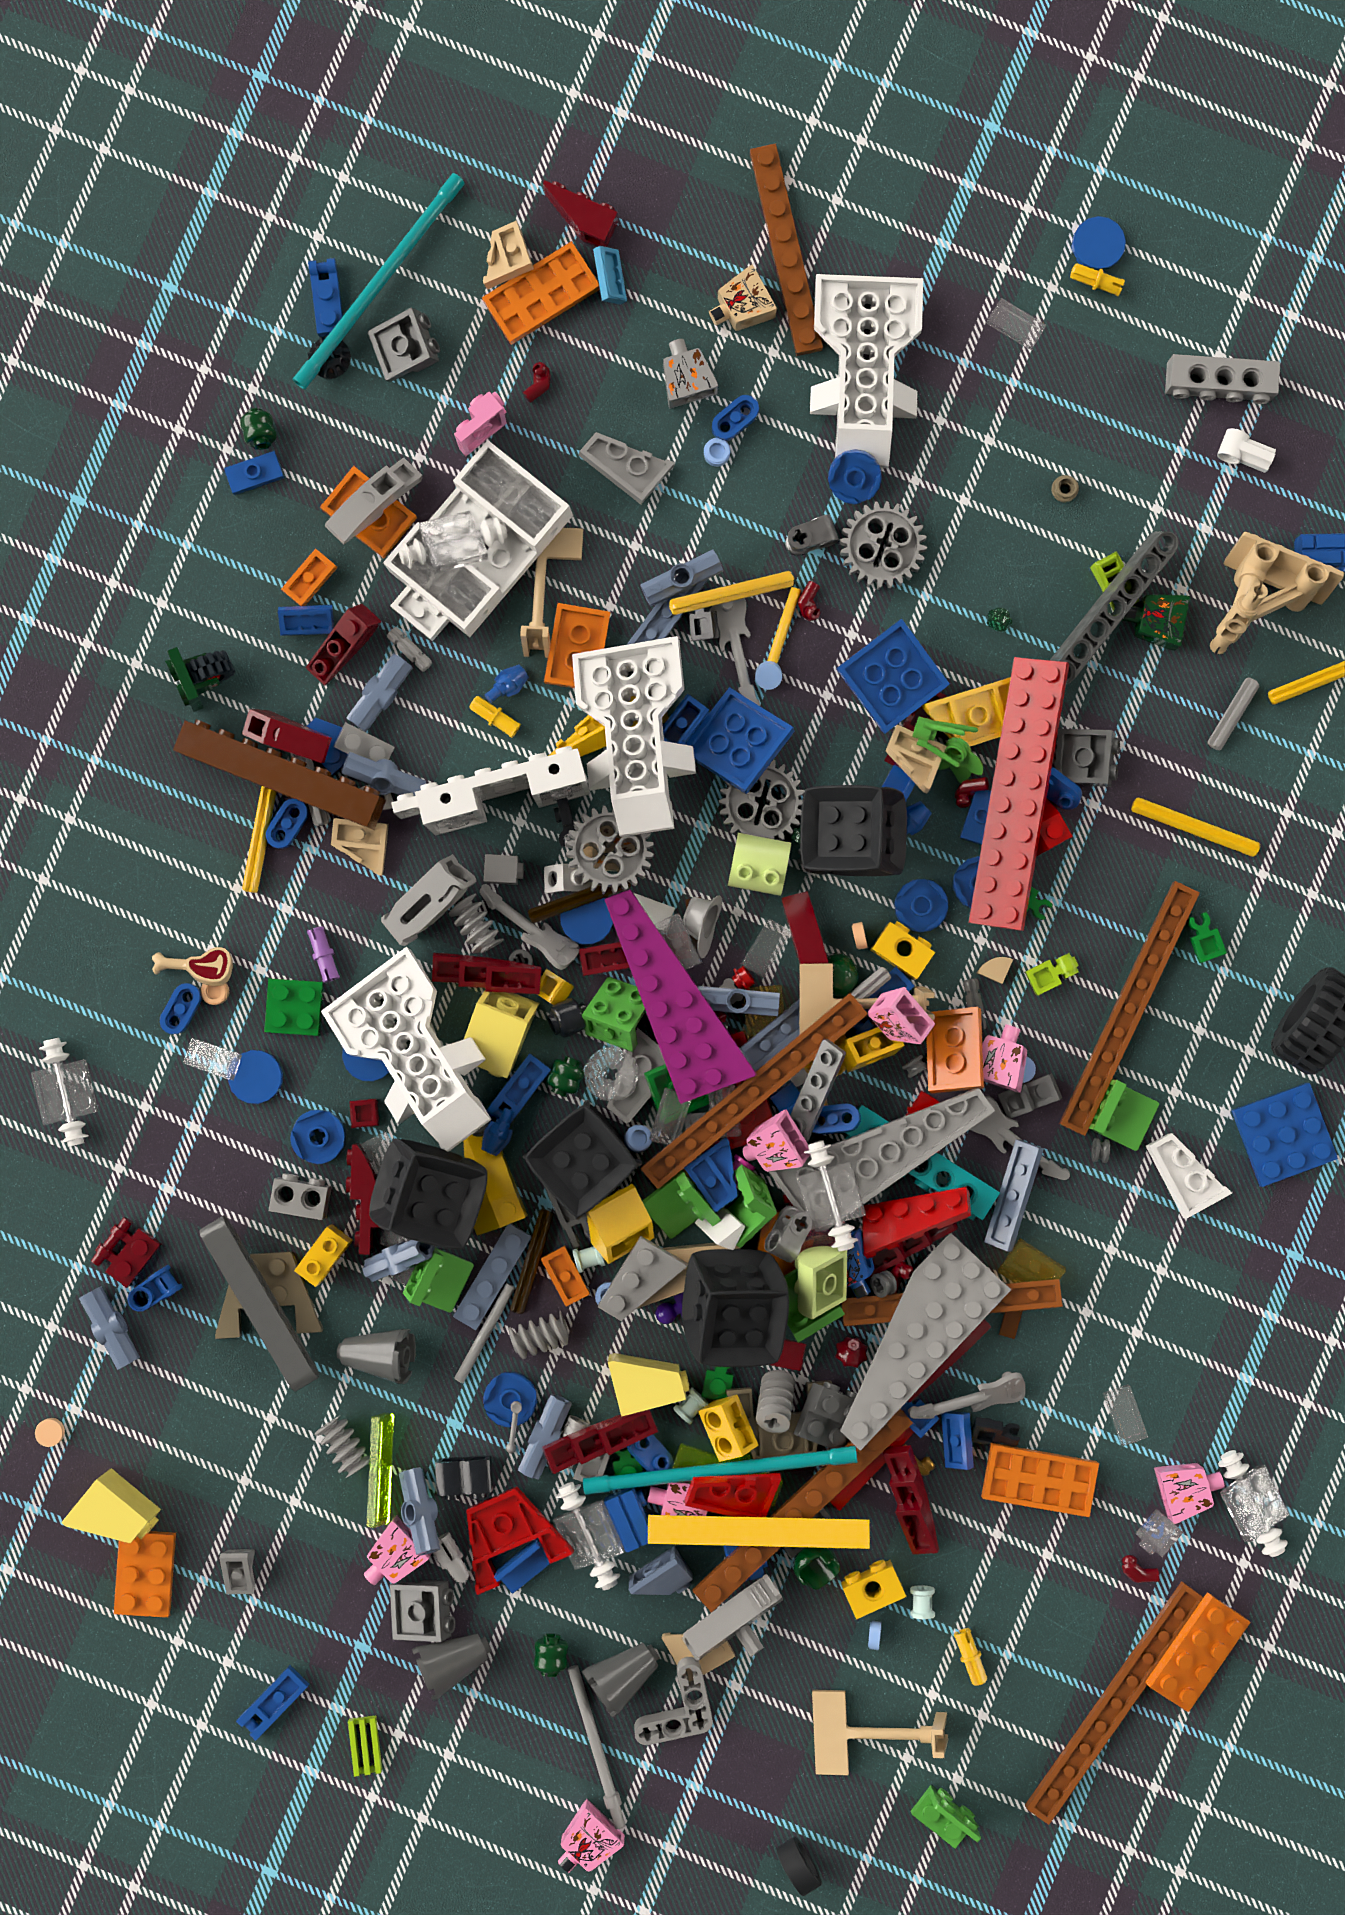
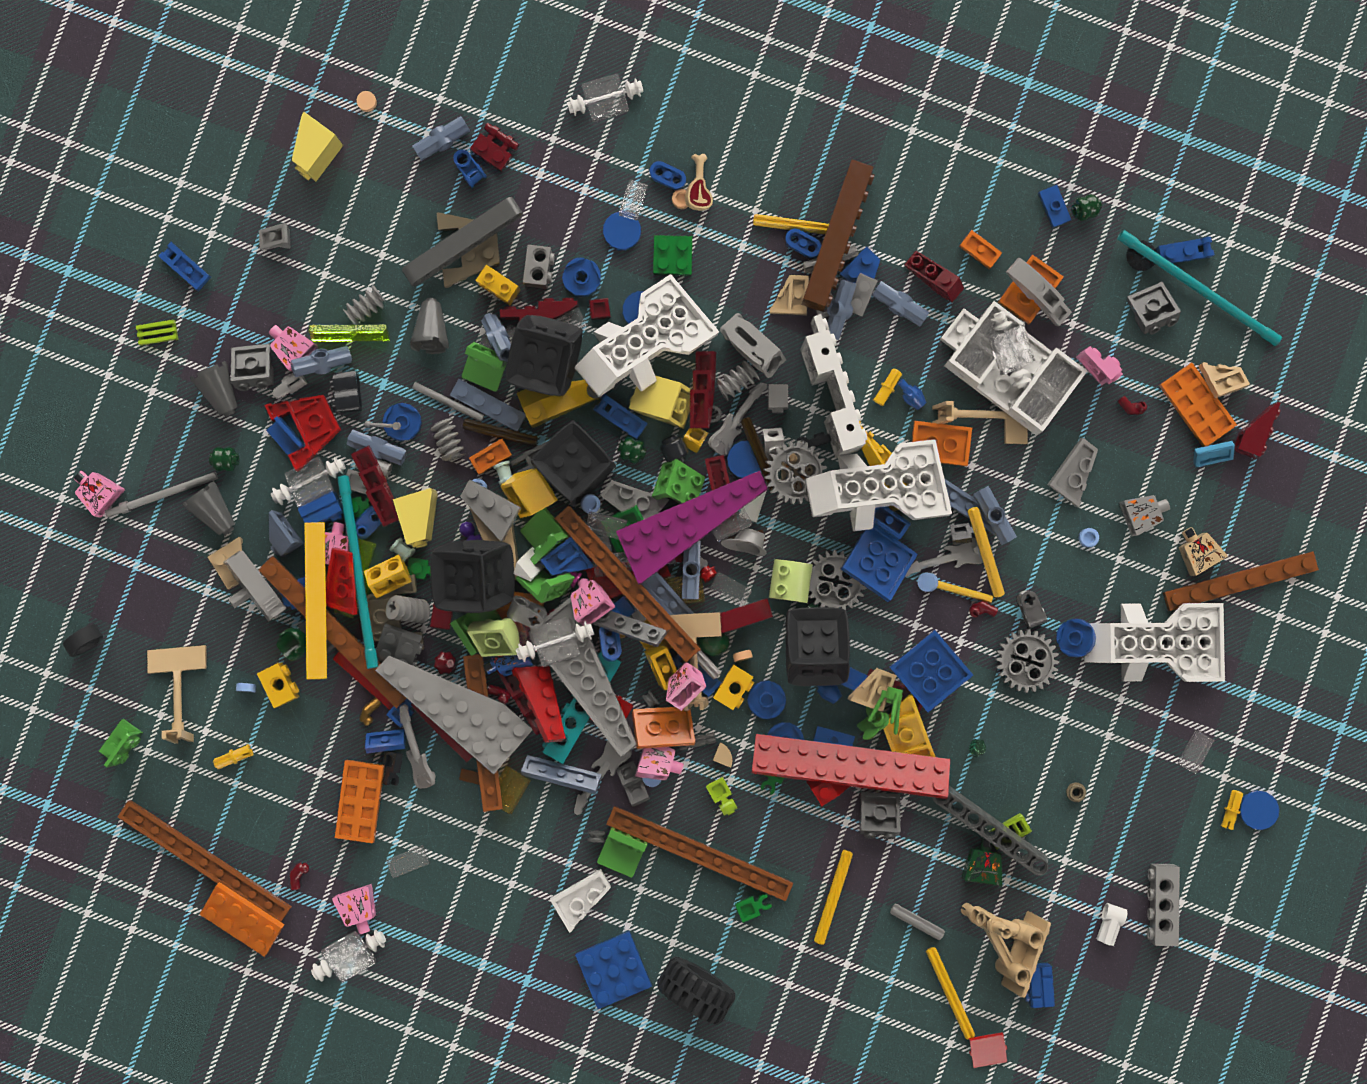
camera: 90 degrees right, 0 degrees up
orange plate [114,1531,176,1617] -> none
plate [165,647,235,712] -> none
dark red slope [242,709,332,763] -> none
blue plate [278,605,335,636] -> none
medium lavender pin [307,926,340,983] -> none
light grey axle [387,627,432,672] -> none
blue piece [481,1108,515,1156] -> none
clear plate [583,1047,639,1101] -> none
light grey beam [634,1657,713,1745] -> none
blue plate [712,395,759,441] -> none
dark grey bush [870,1271,897,1298] -> none
dark red slope [883,1445,939,1554] -> none
light aqua bush [910,1585,935,1619] -> none
dark red arm [955,777,989,808] -> none
blue plate [1047,767,1082,810] -> none
clear brick [1136,1509,1184,1558] -> none

